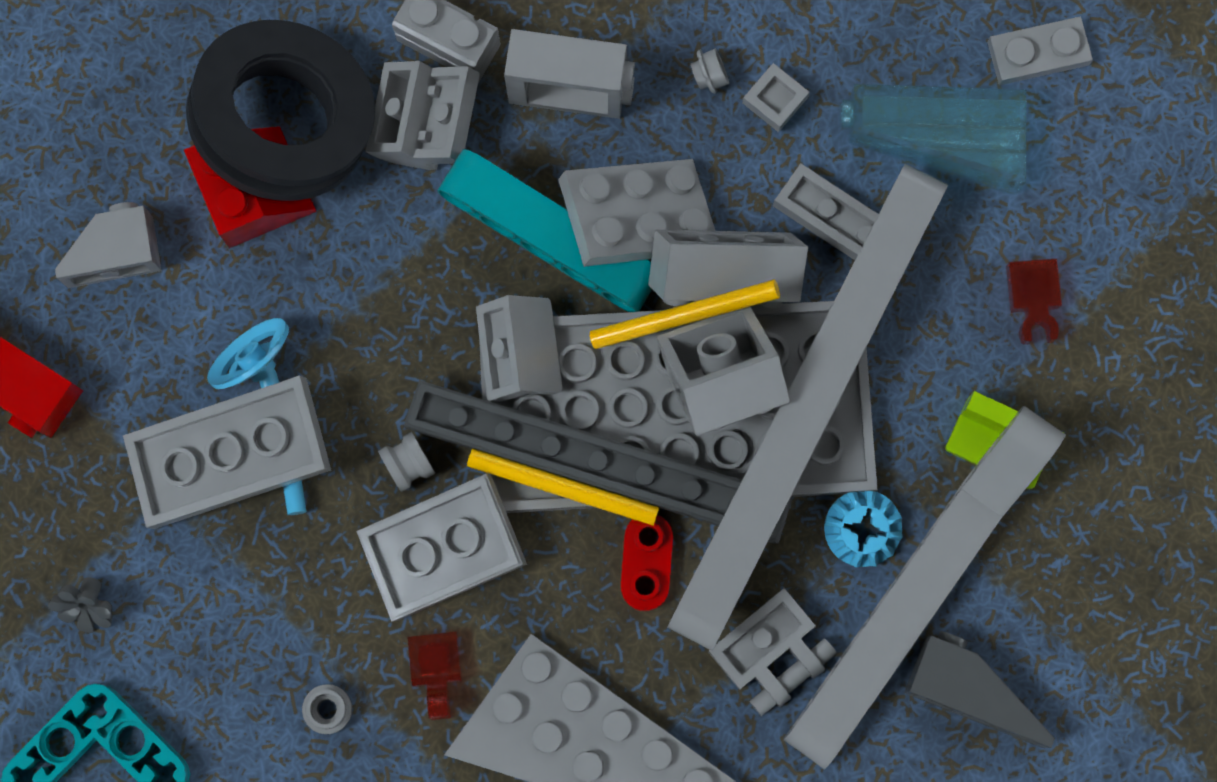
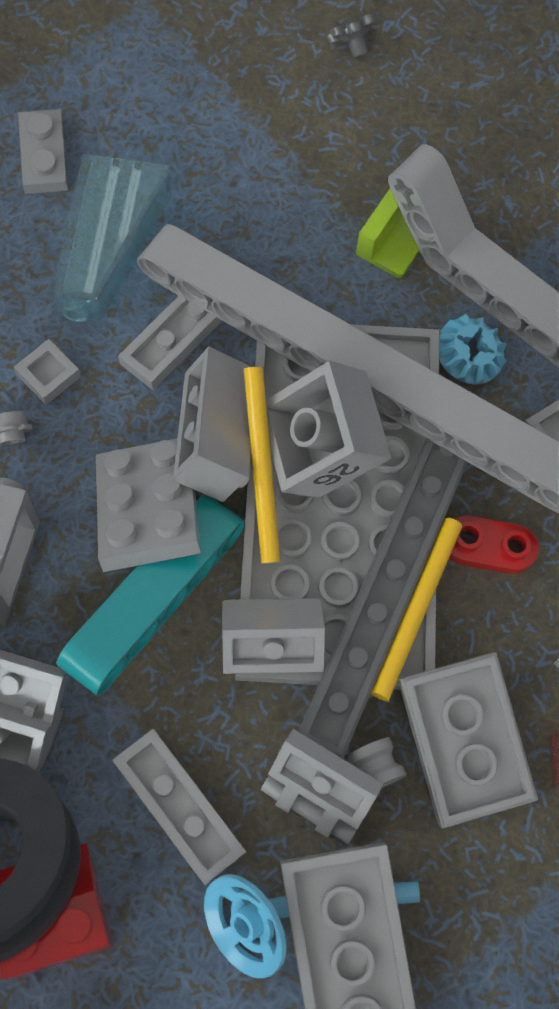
camera: 90 degrees left, 10 degrees down
clear red plate [1006,259,1062,345] -> none
none -> light grey plate [112,729,246,887]
none -> light grey plate [261,729,384,844]

